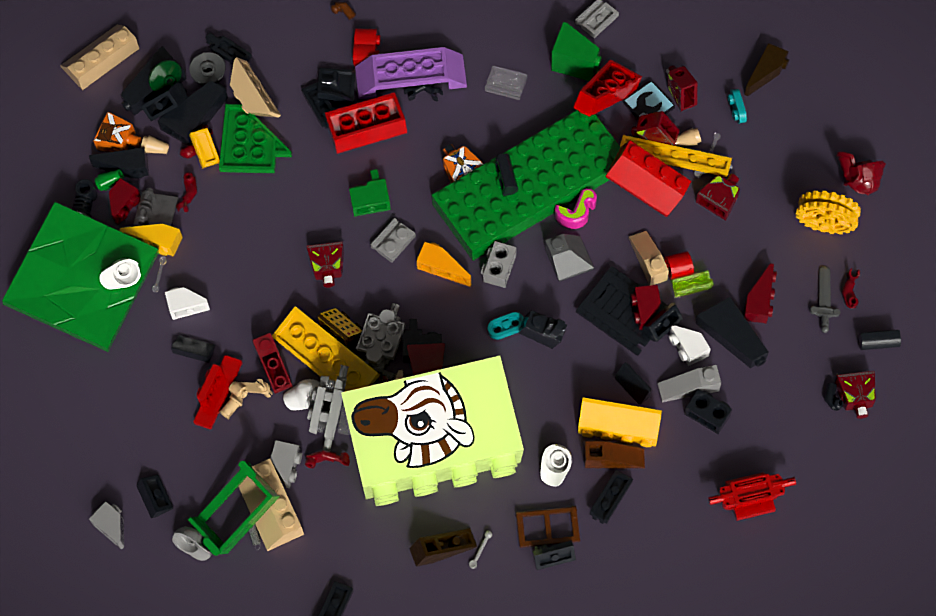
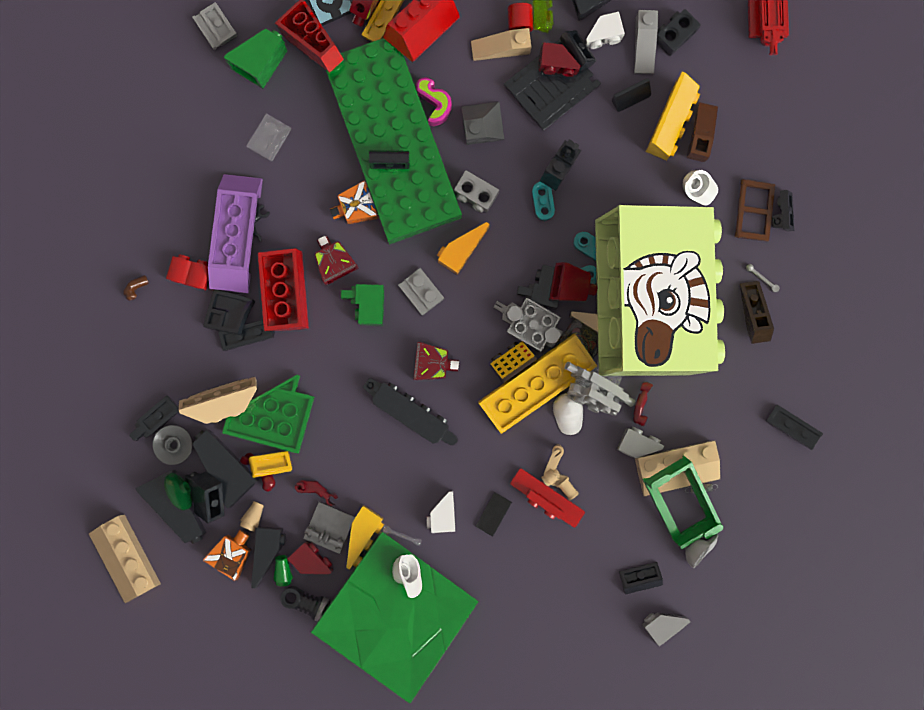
camera: 85 degrees left, 20 degrees up
dark red slope [252,332,293,394] -> none
black hinge [590,470,633,524] -> none
none -> dark red torso [315,236,359,286]
none -> black hinge [363,378,458,445]

